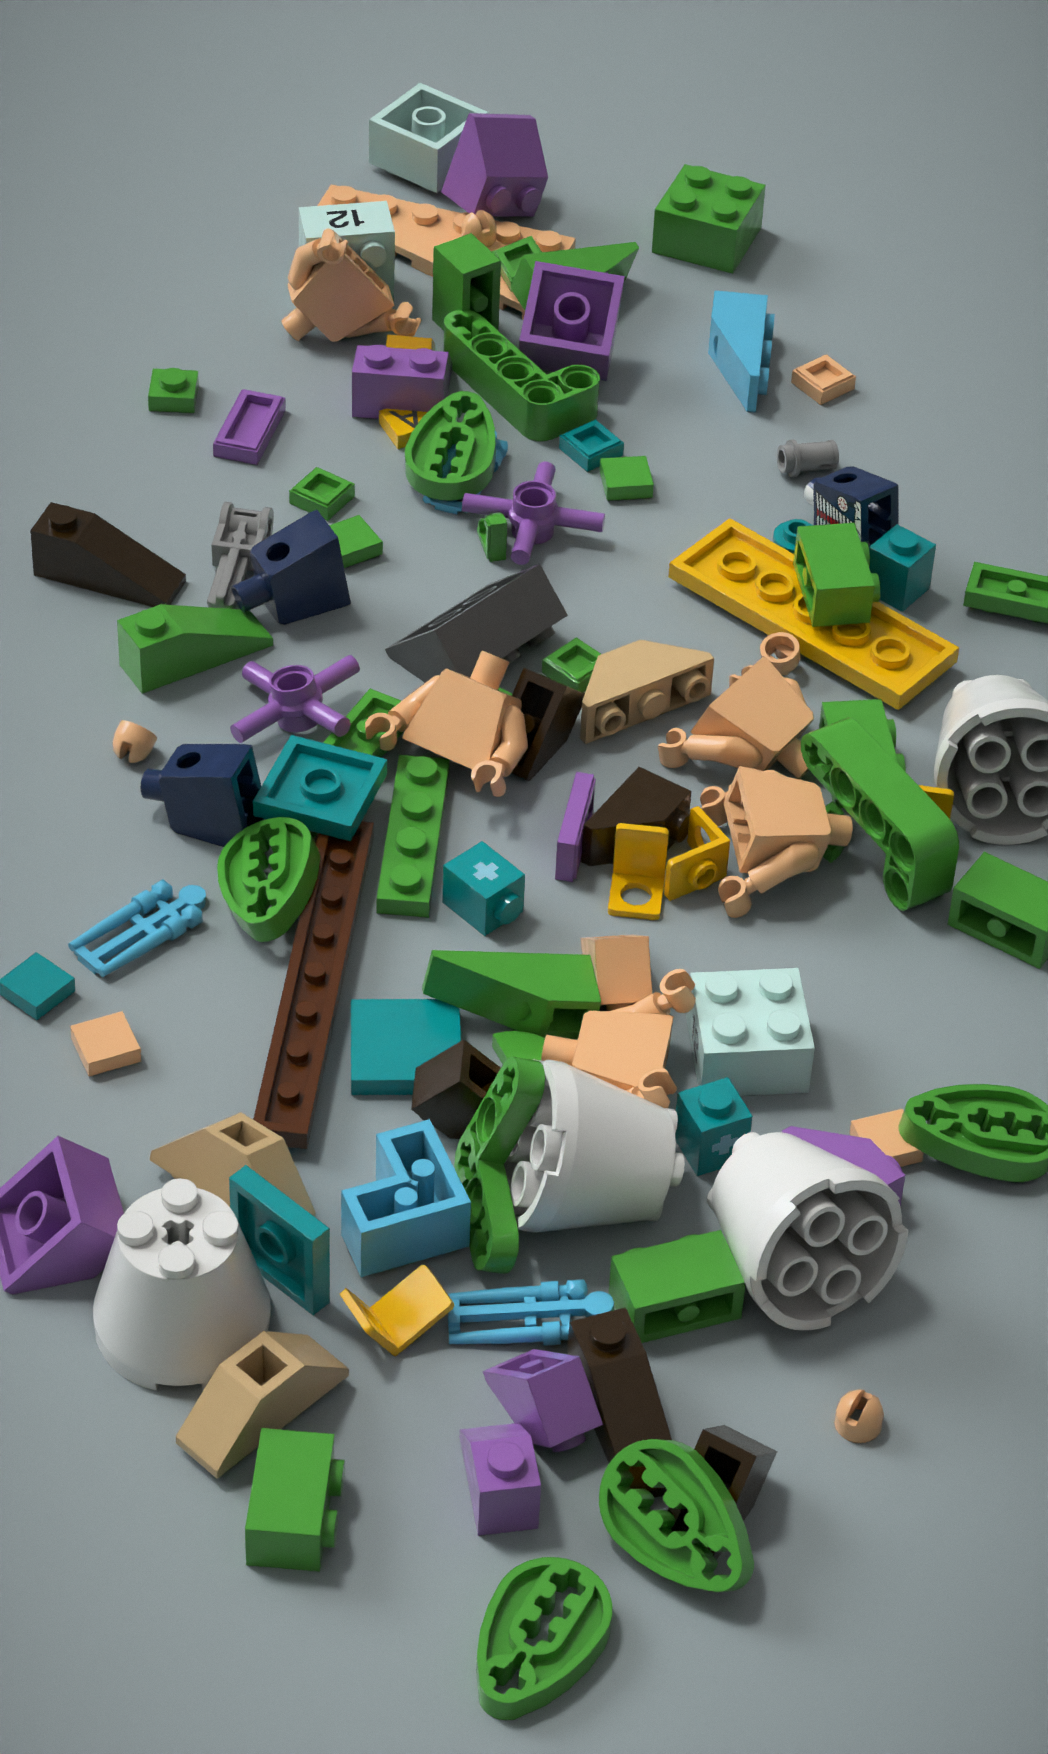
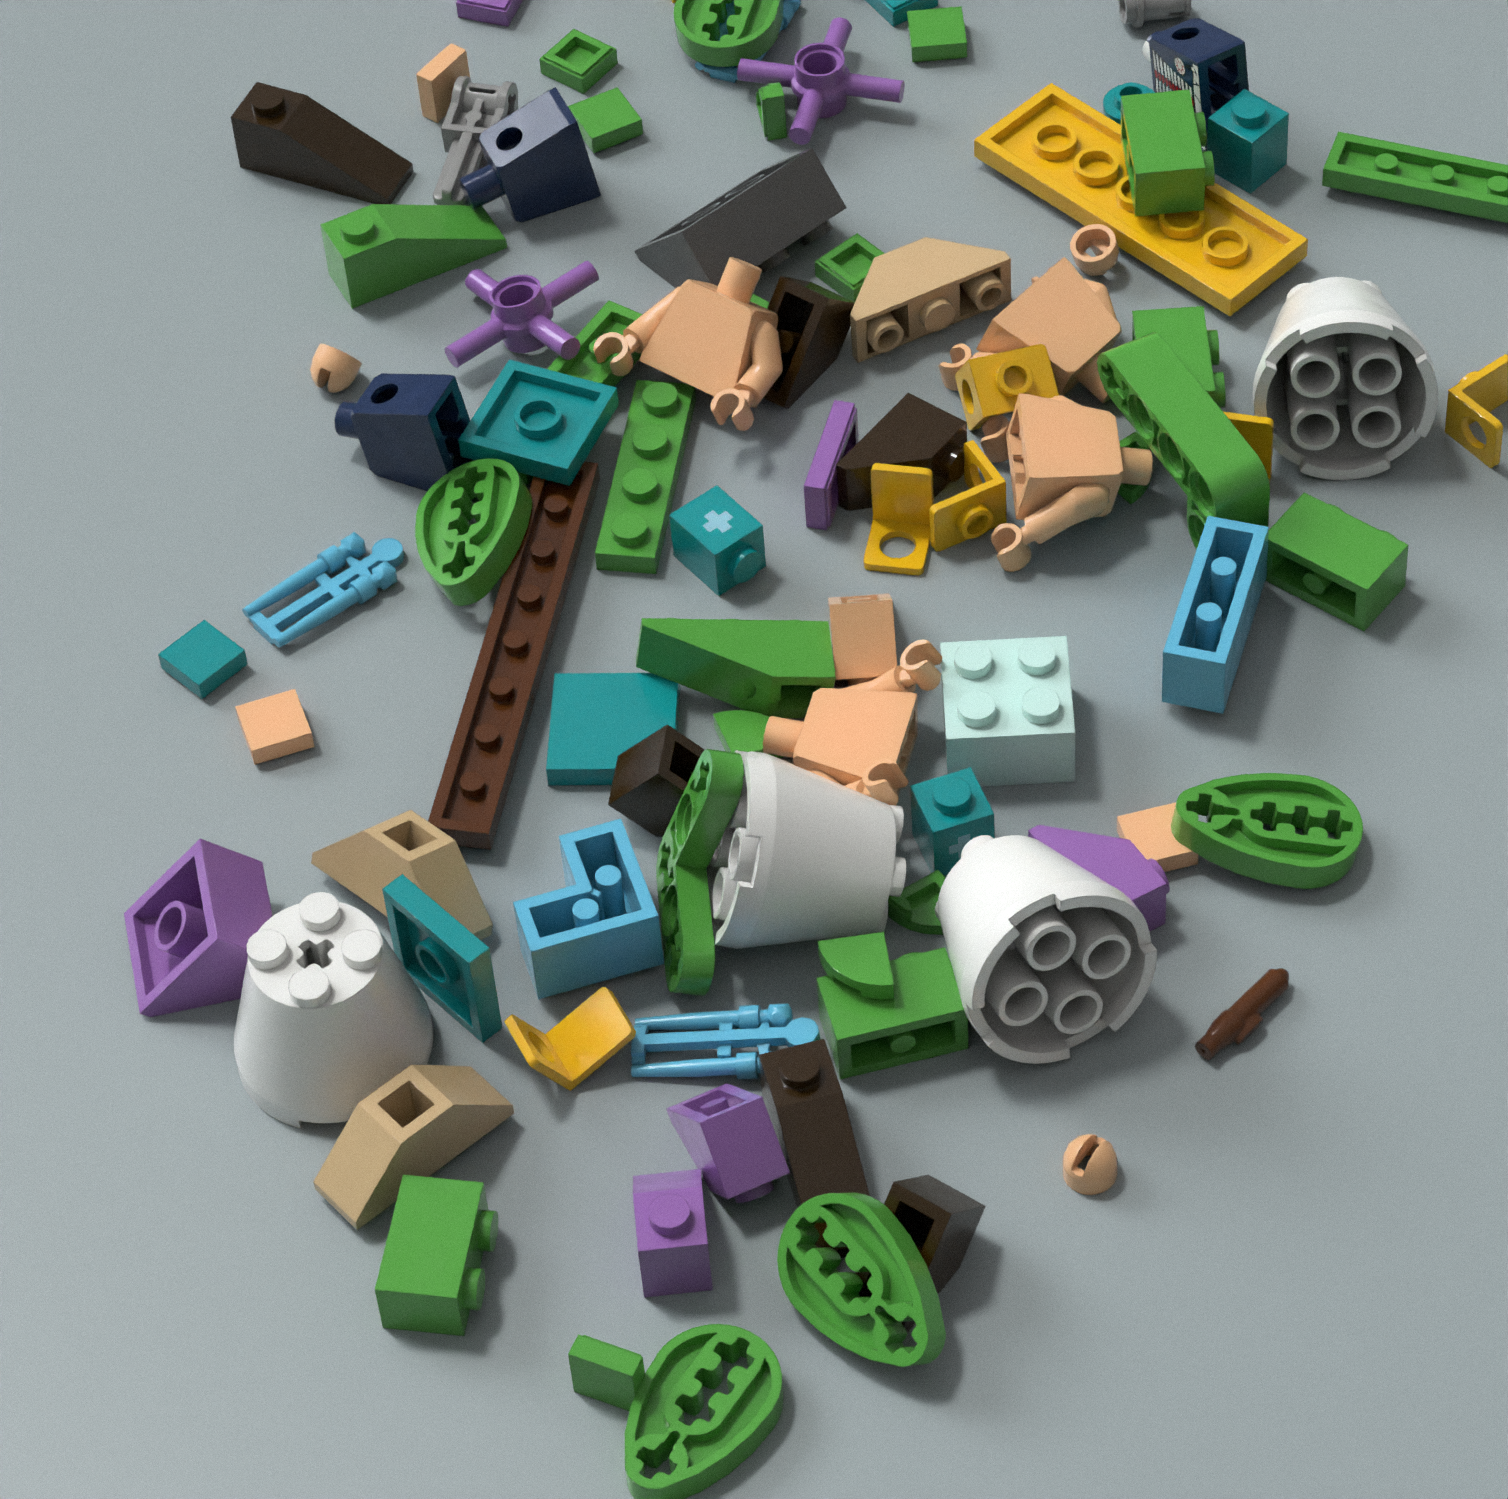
camera: 10 degrees right, 5 degrees up
none -> light nougat tile [416,43,470,123]
none -> bright green tile [568,1334,645,1411]
none -> bright green tile [818,932,895,999]
none -> bright green tile [888,870,946,935]
none -> yellow bracket [955,344,1059,431]
none -> medium azure brick [1162,516,1269,714]
none -> reddish brown piece [1195,968,1289,1060]

